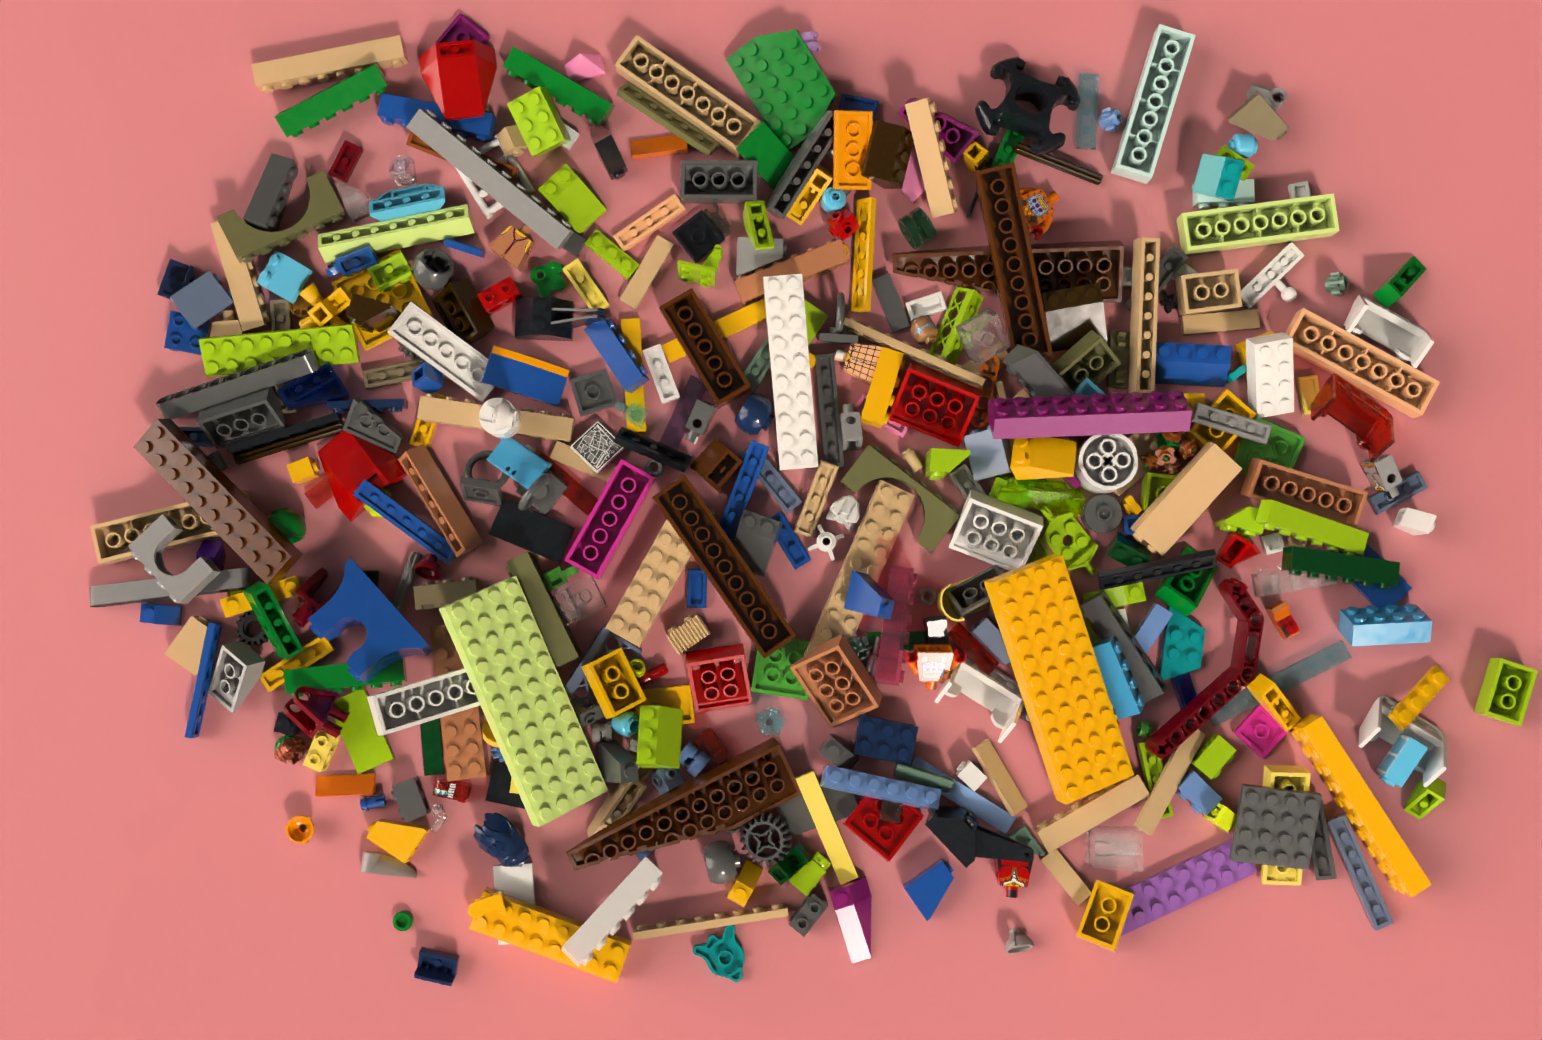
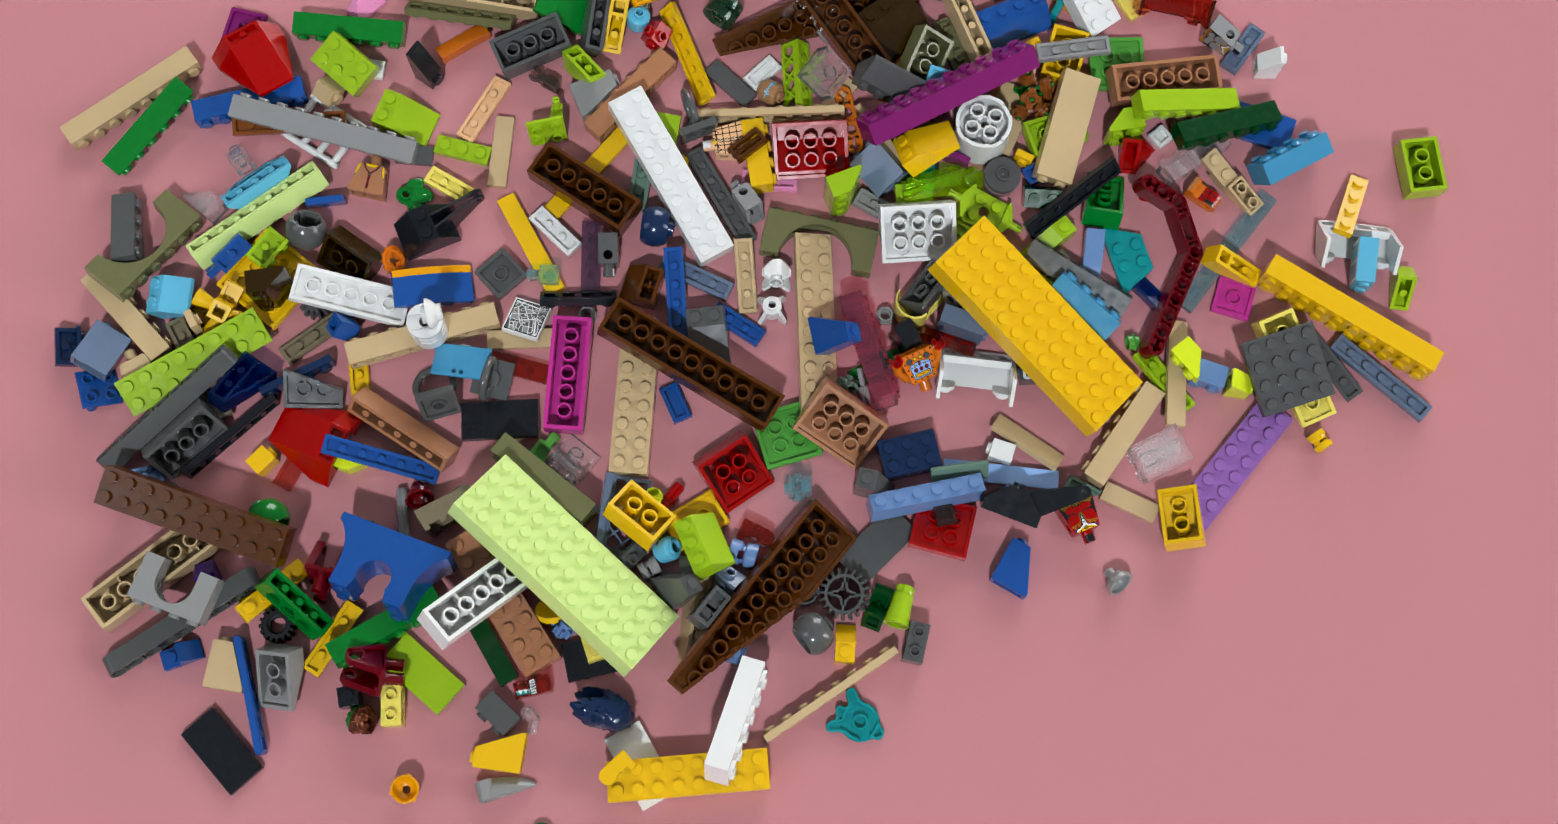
camera: 30 degrees left, 10 degrees down
dark brown axle [233,422,344,465] -> none
orange slope [315,773,376,797] -> none
dark red plate [328,140,364,183] -> none
blue pin [360,794,386,811] -> none
red brick [477,276,523,315] -> none
blue brick [584,318,649,393] -> none
tan brick [666,613,711,655] -> none
black tile [672,210,725,263] -> none
light yellow tile [796,770,859,885] -> none
magenta wedge [829,876,872,963] -> none
tan pin [902,447,924,472] -> none
lime brick [1191,733,1237,779] -> none
none -> black tile [181,707,264,795]
none -> tan plate [183,309,203,334]
none -> orange gear [380,245,406,274]
none -> dark grey brick [686,585,731,631]
none -> reddish brown tile [727,127,768,164]
none -> neon yellow slope [1170,336,1202,383]
none -> tan slope [1199,147,1264,216]
none -> yellow wheel [1306,428,1333,454]

